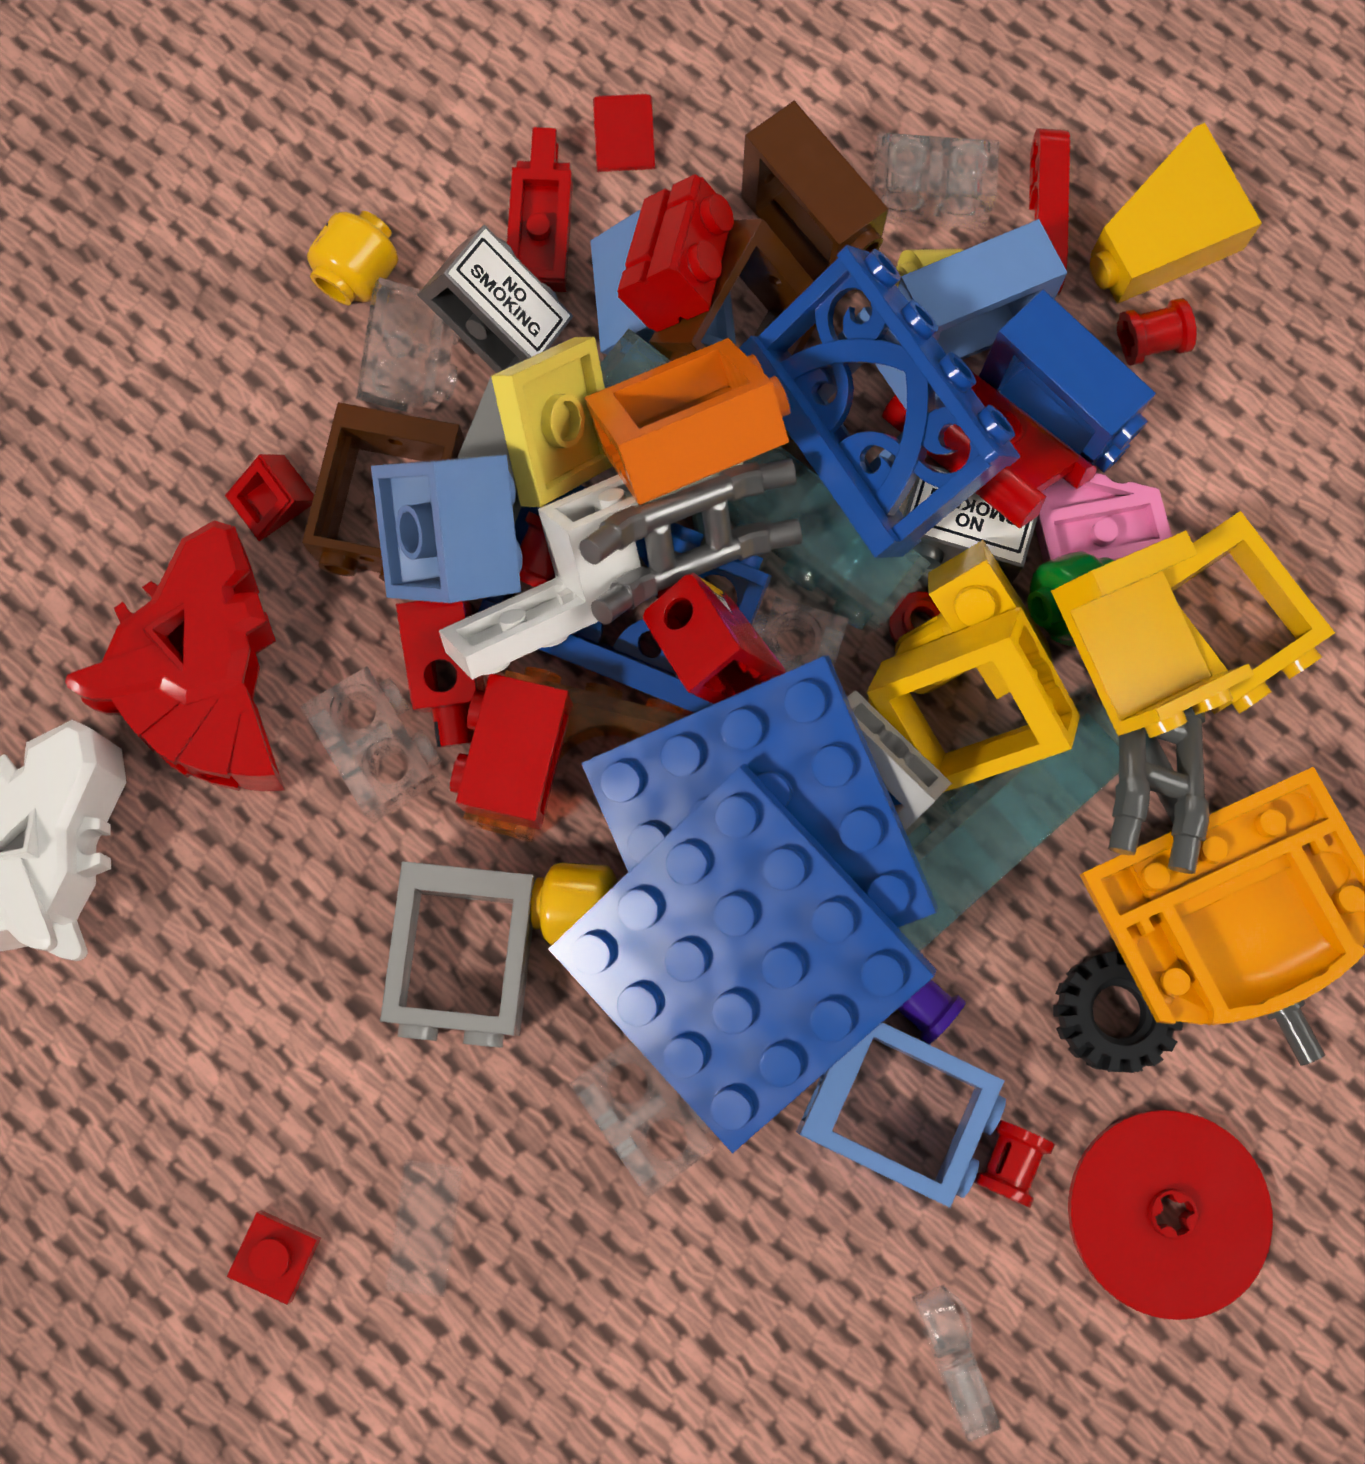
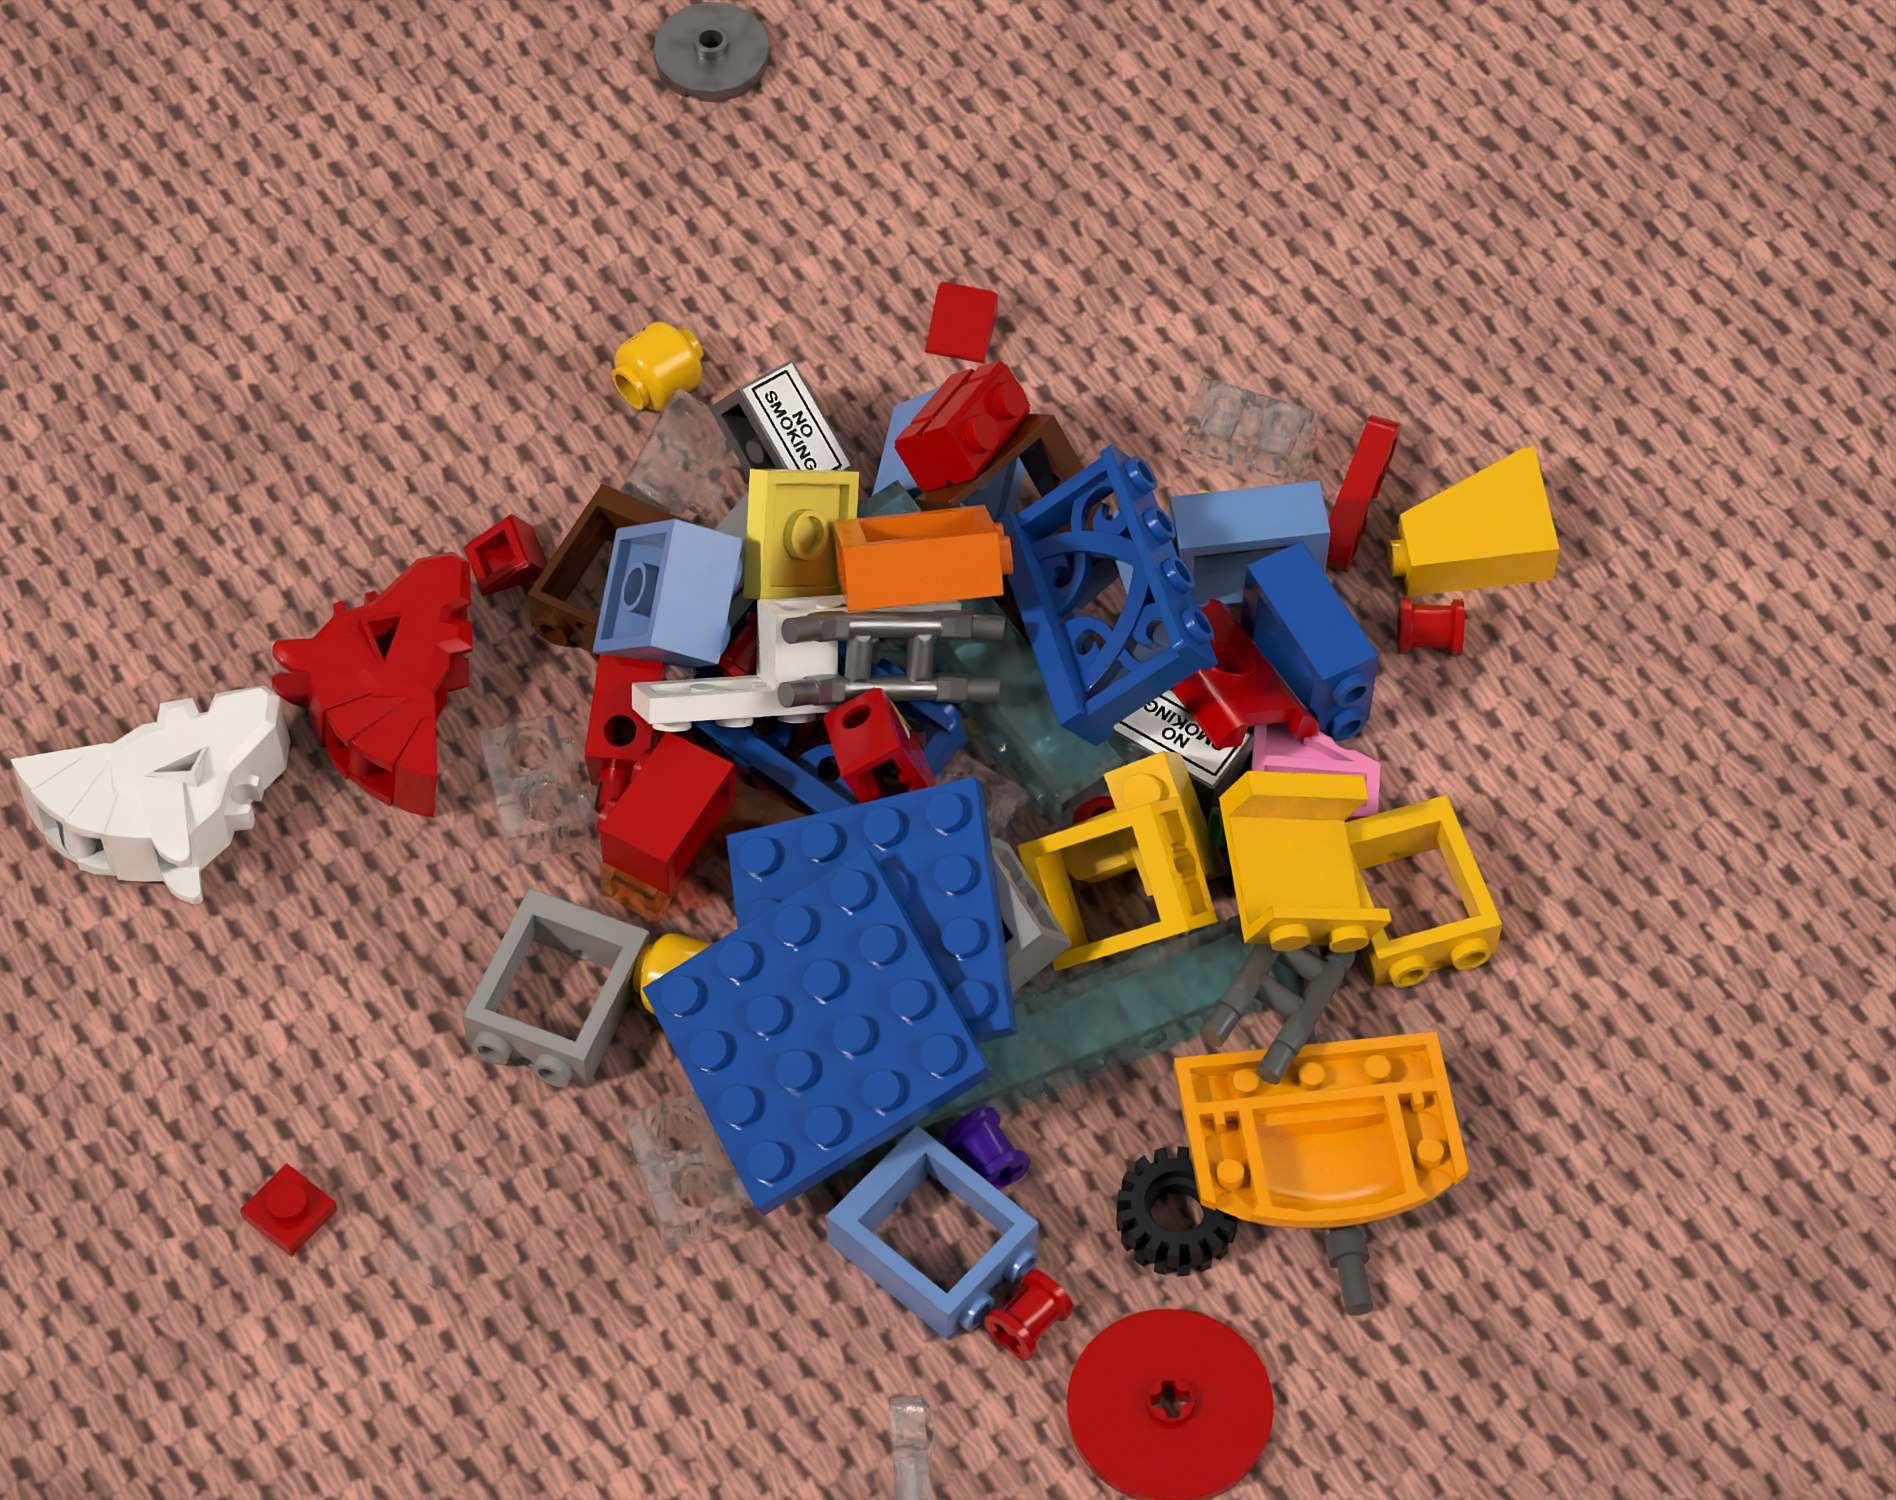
camera: 15 degrees right, 20 degrees down
red hinge [507,127,573,292] -> none
reddish brown window [741,100,889,295] -> none

